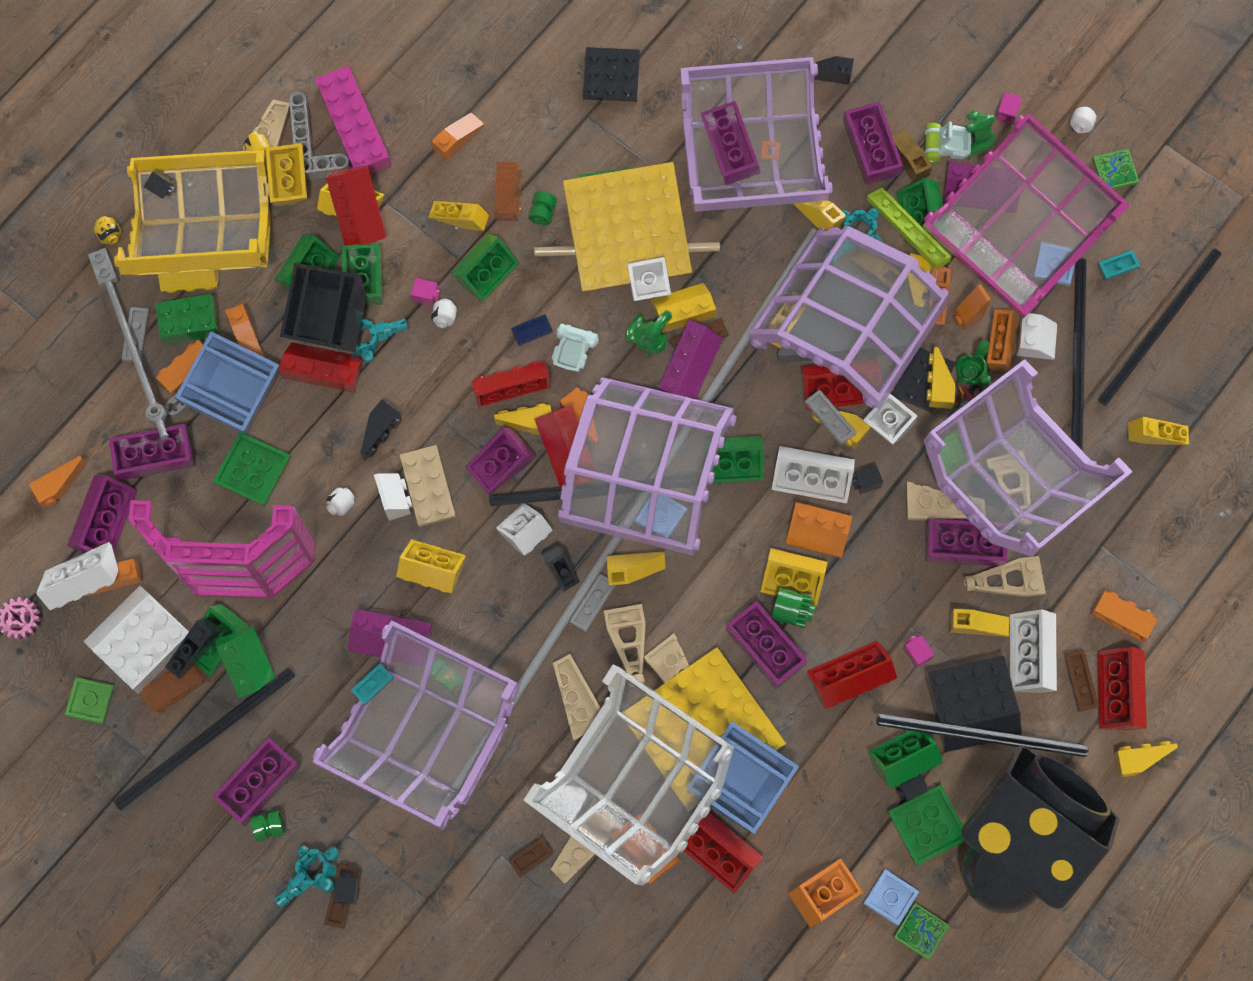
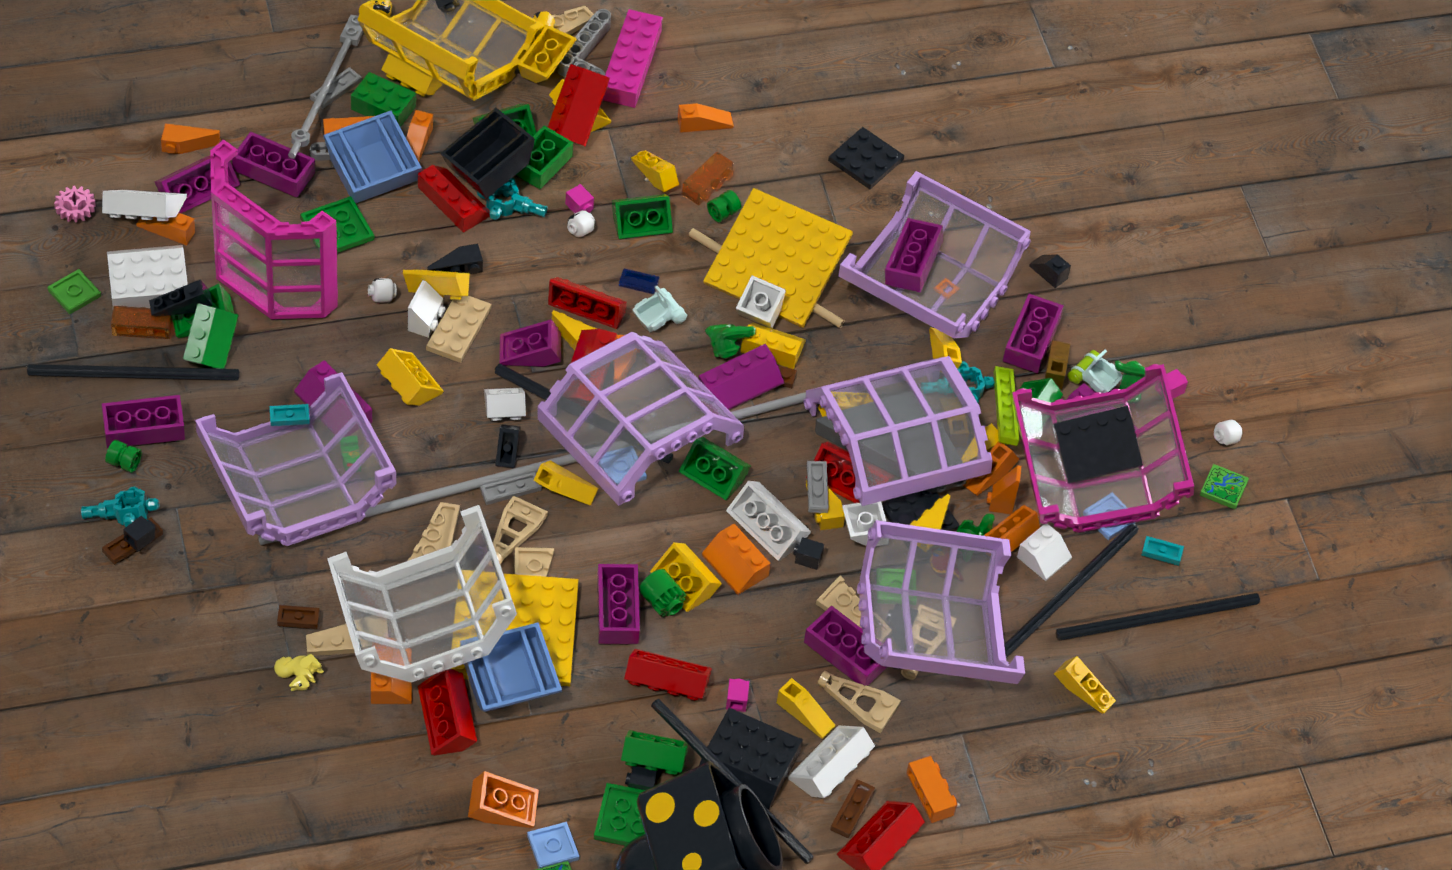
camera: 30 degrees right, 20 degrees down
none -> light yellow animal [274,654,324,691]
none -> yellow slope [403,269,470,300]
none -> black slope [1053,406,1143,484]

